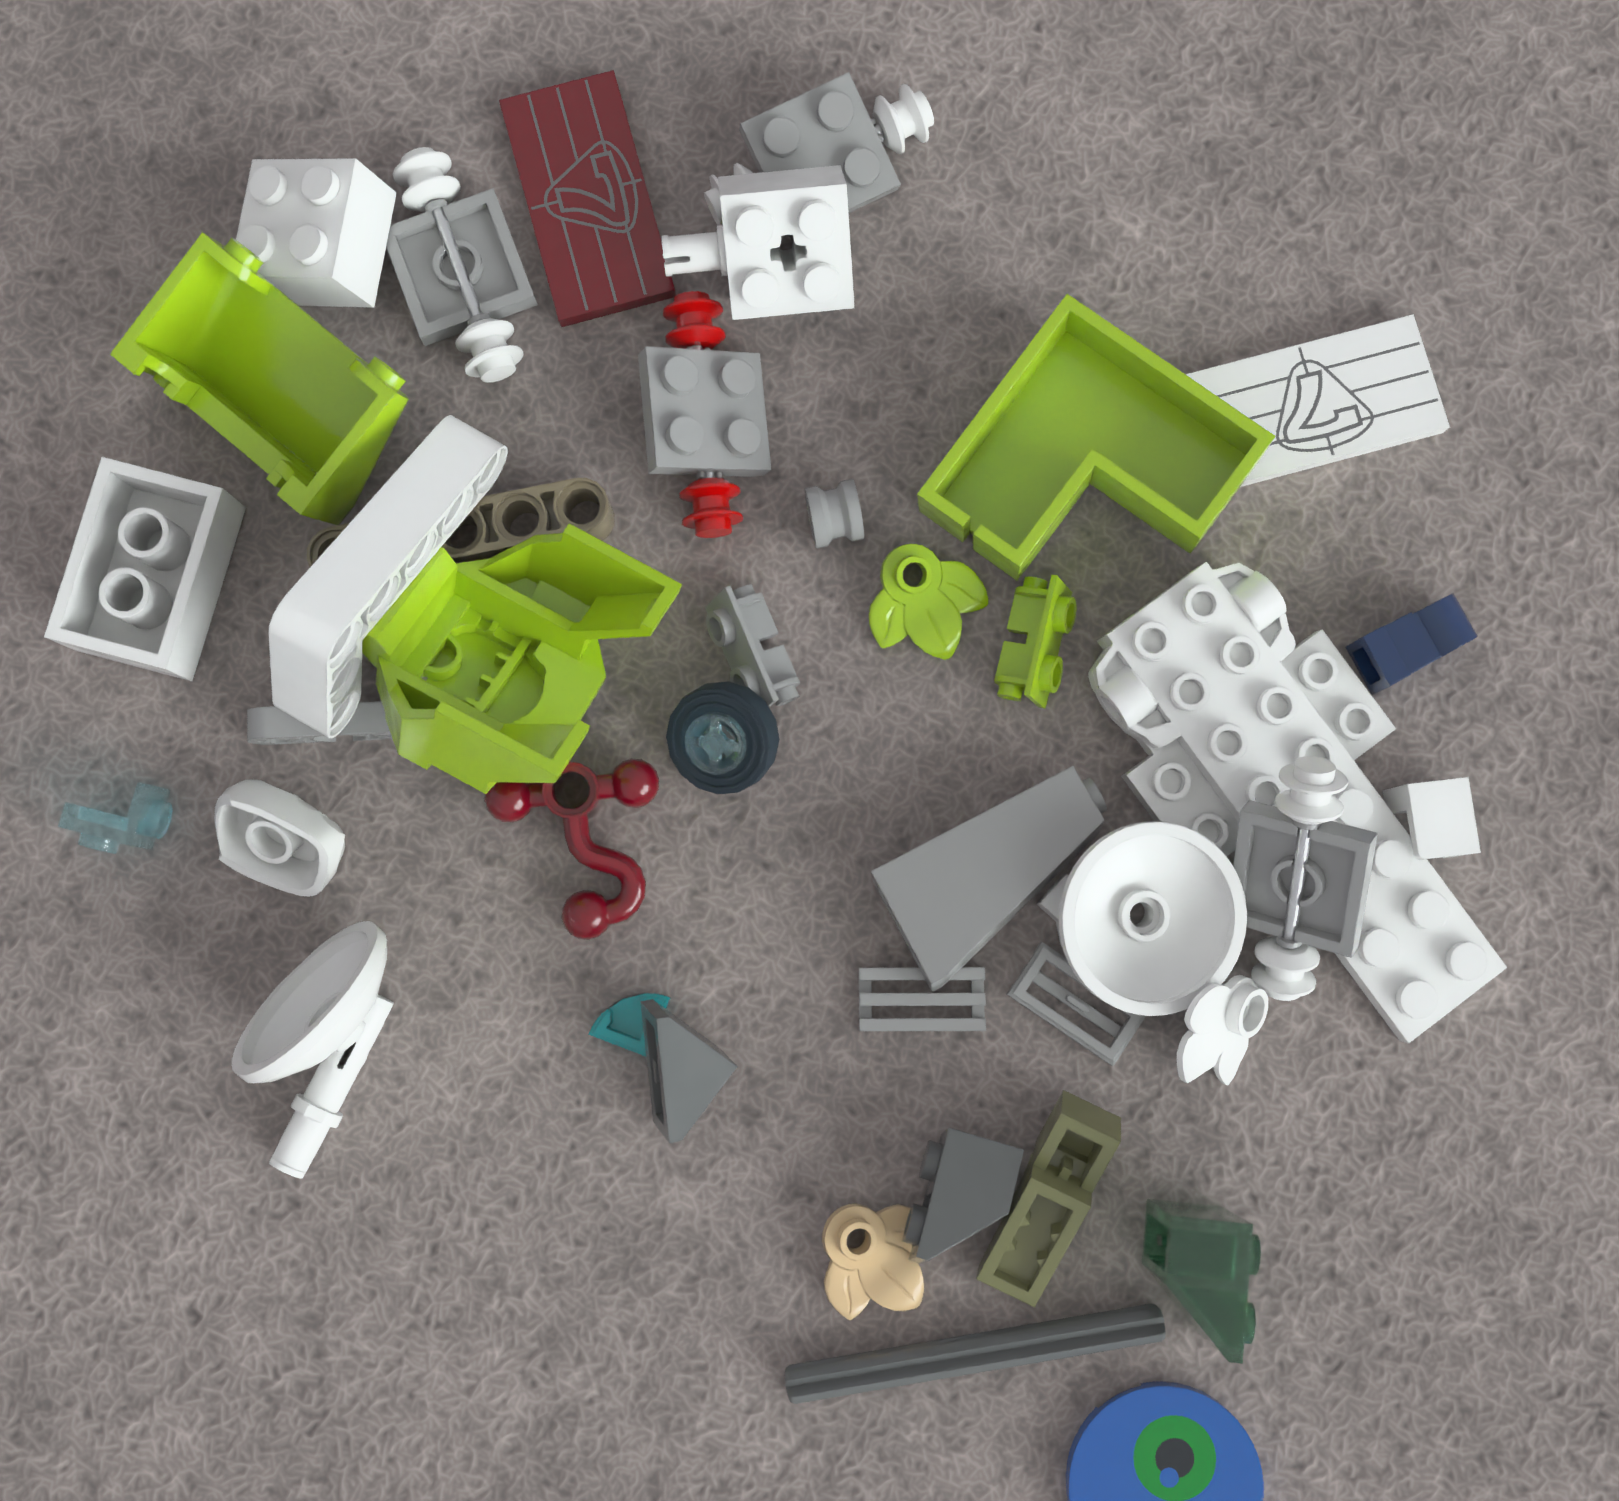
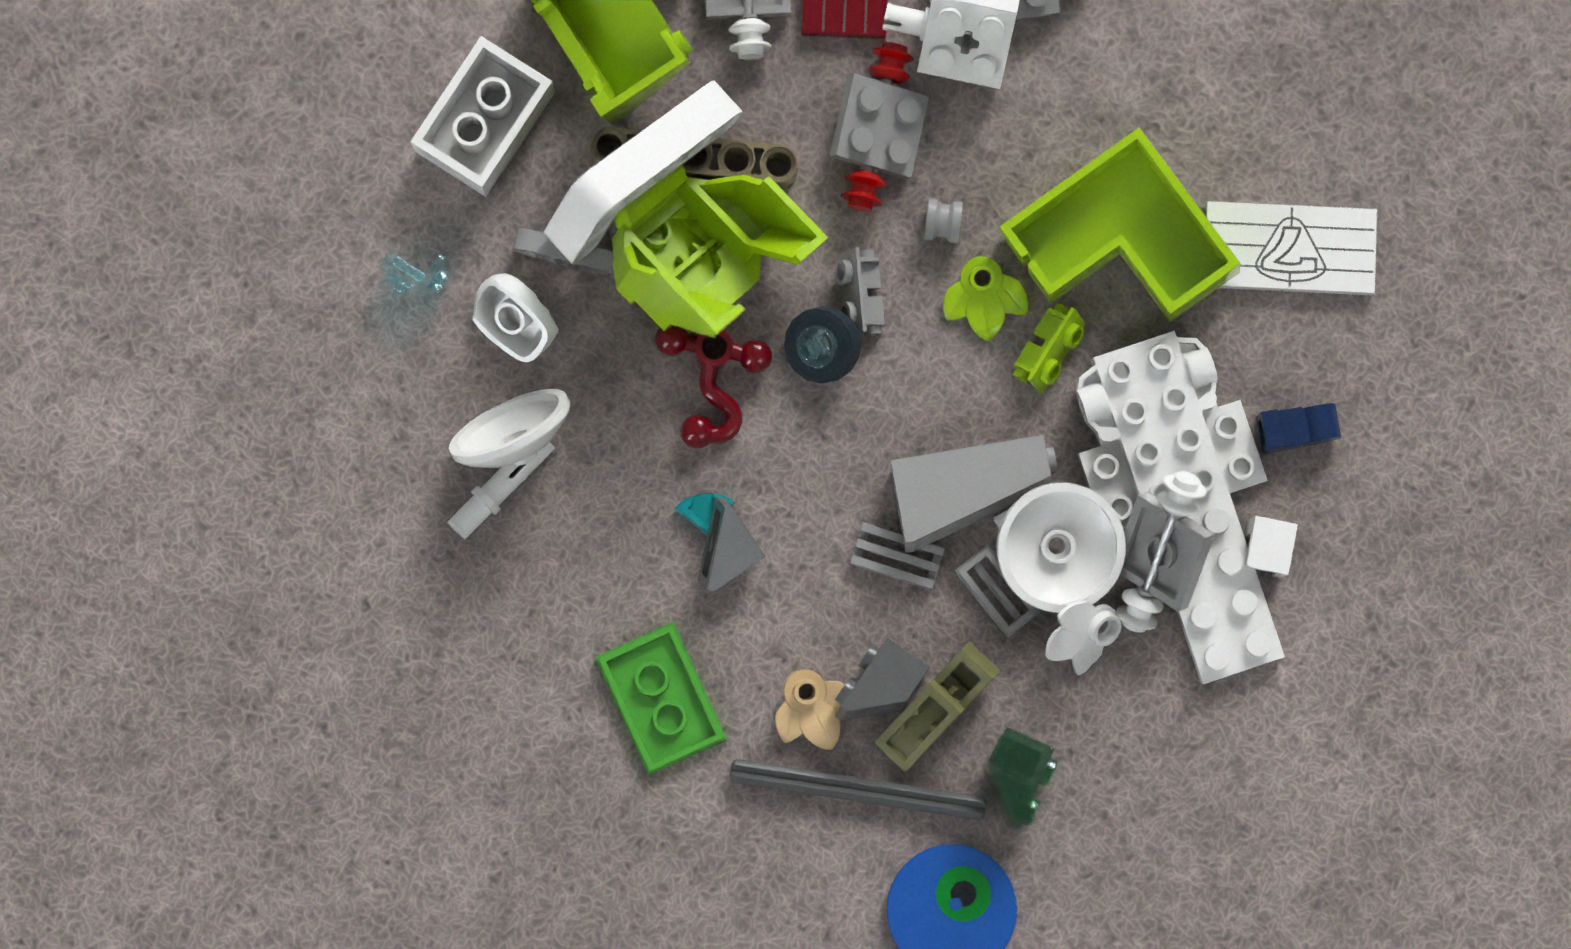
camera: 20 degrees right, 0 degrees up
none -> bright green tile [595,622,727,775]

